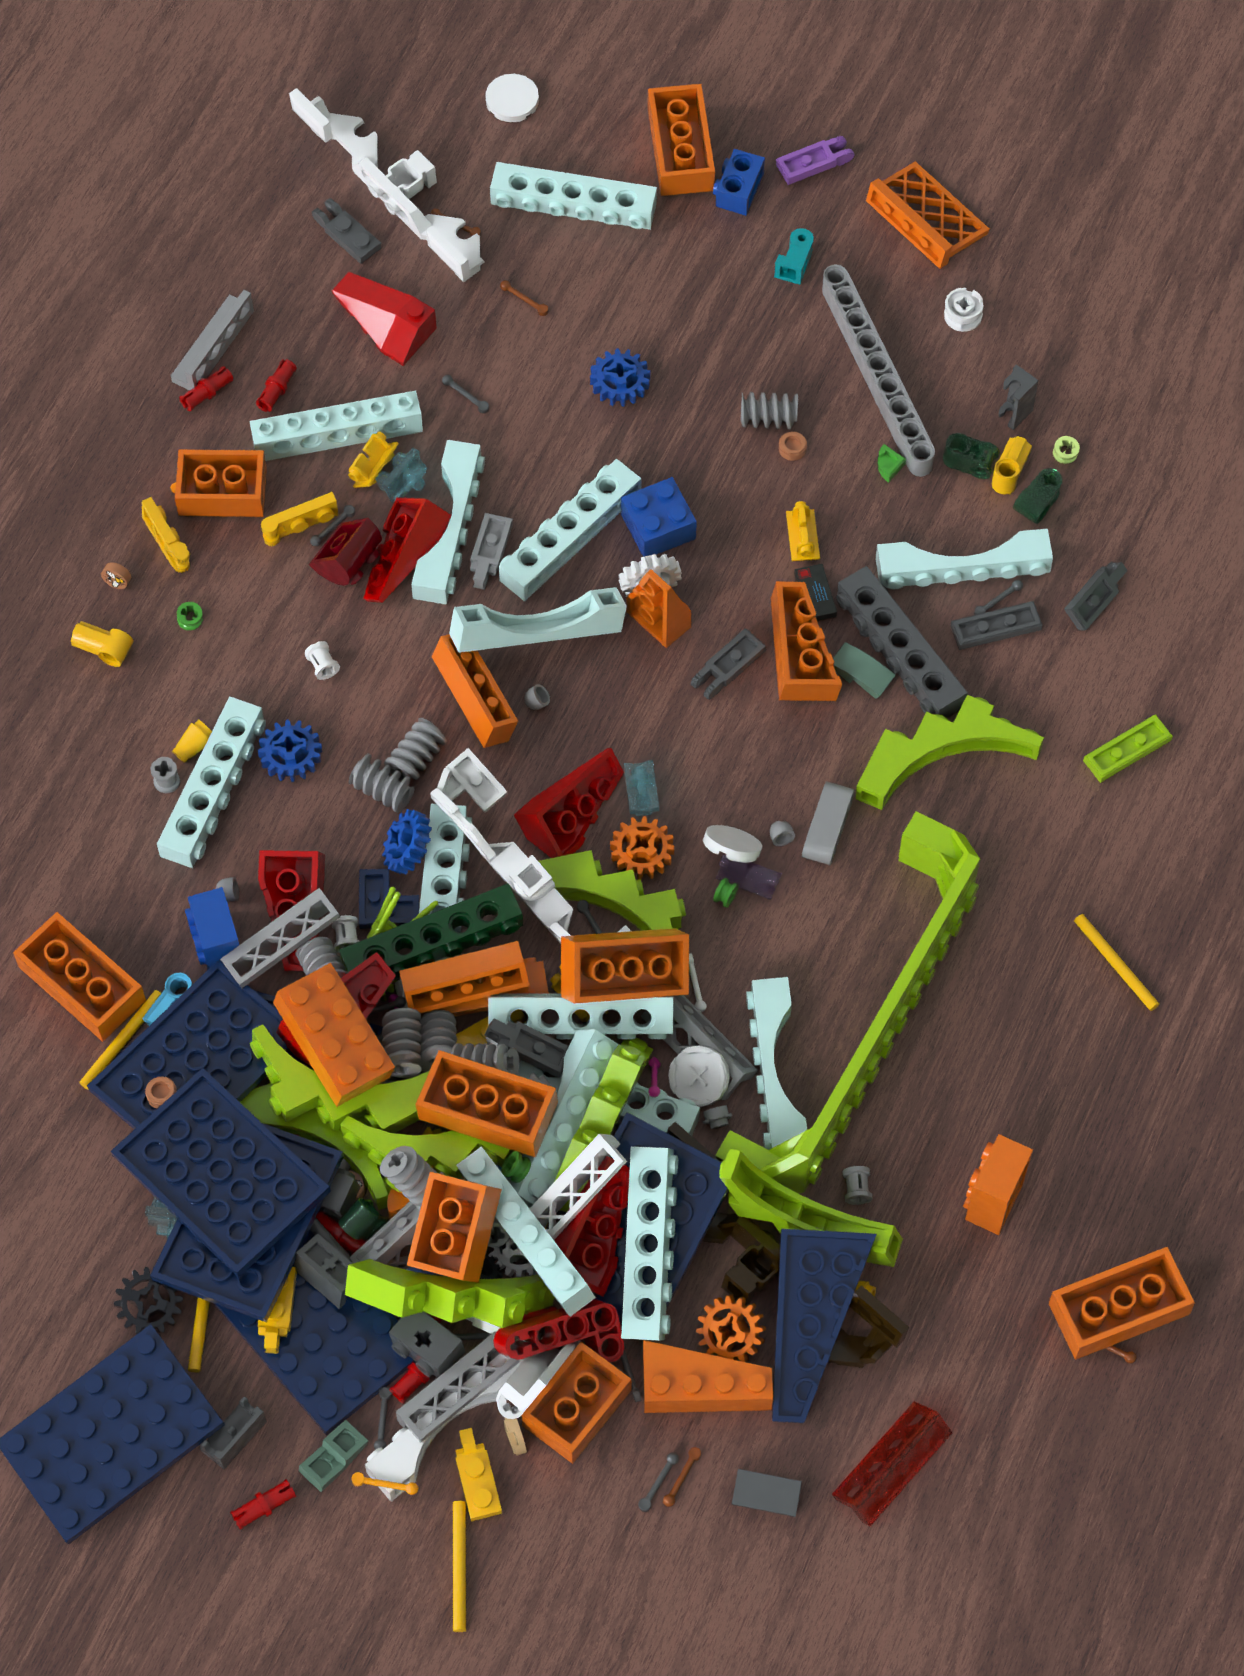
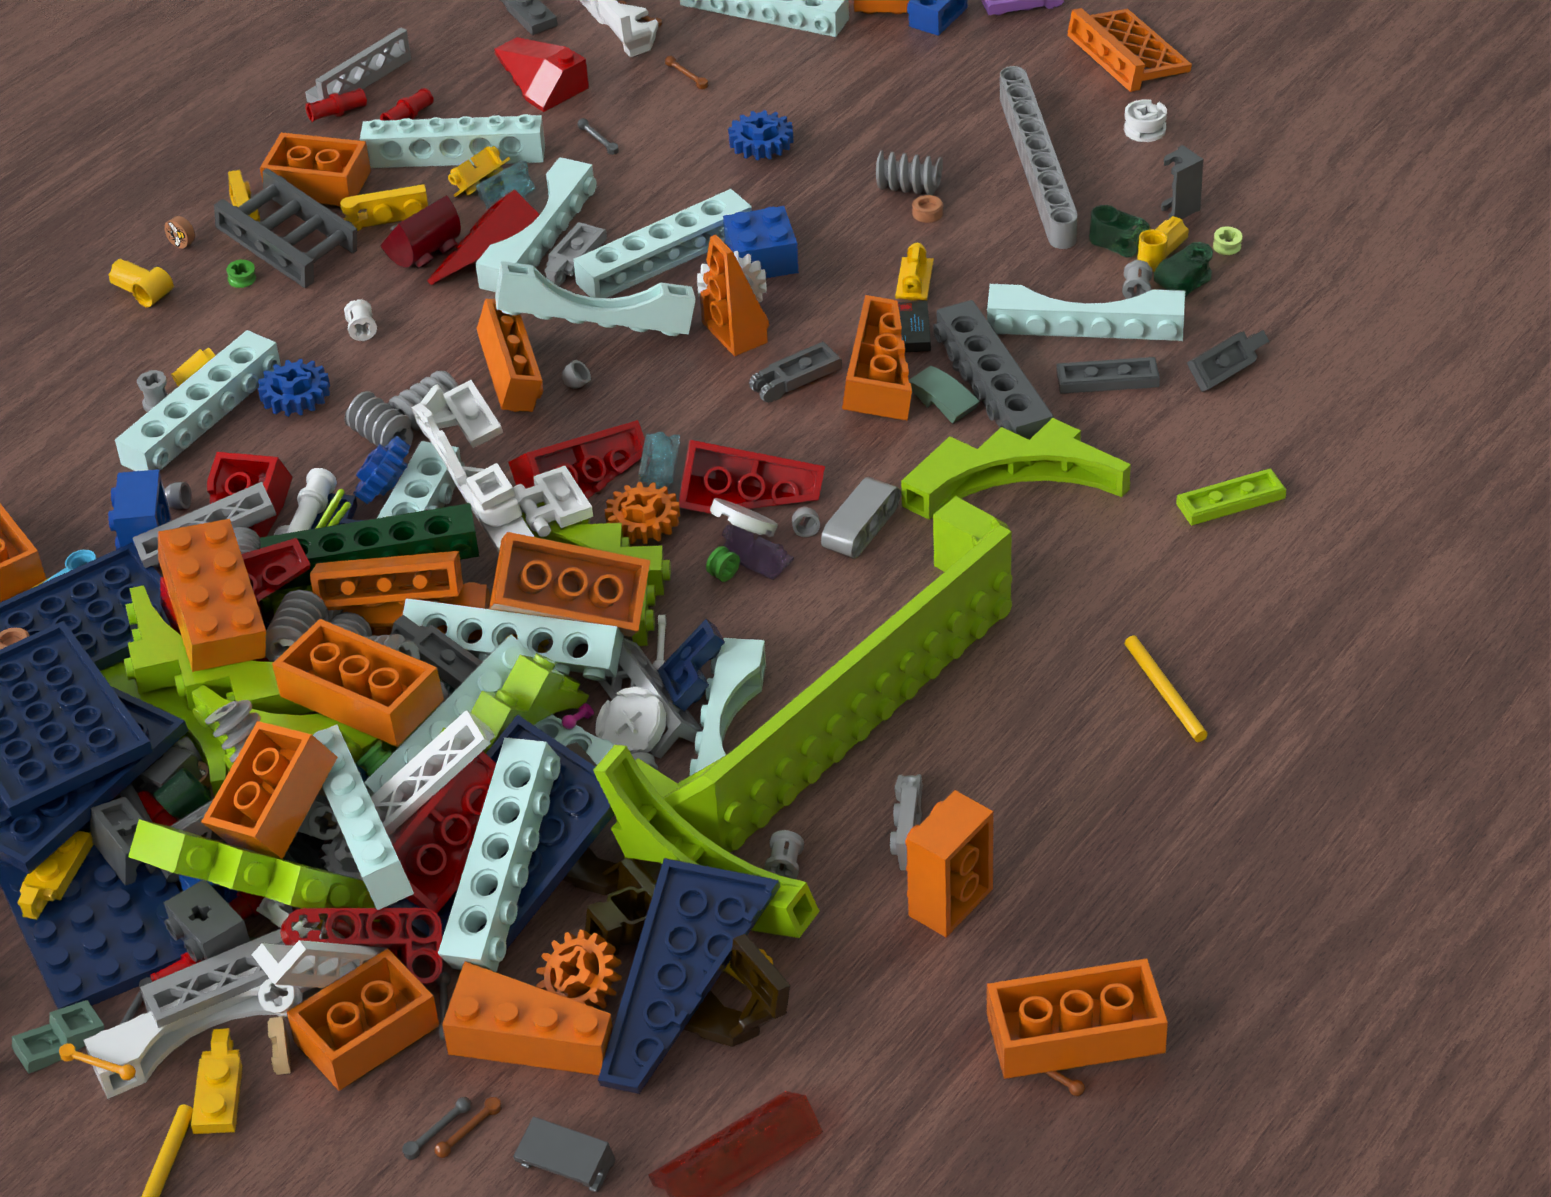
camera: 15 degrees right, 20 degrees down
teal leg [774,228,814,285] -> none
bright green tile [877,444,906,483] -> none
dark grey hinge [974,580,1023,615] -> none
none -> dark grey fence [214,168,357,288]
none -> white pin [286,468,337,533]
none -> white plate [513,466,593,537]
none -> dark blue plate [657,619,725,712]
none -> red wedge [678,440,825,514]
none -> light grey hinge [890,774,923,870]
none -> light grey bush [1122,260,1153,299]

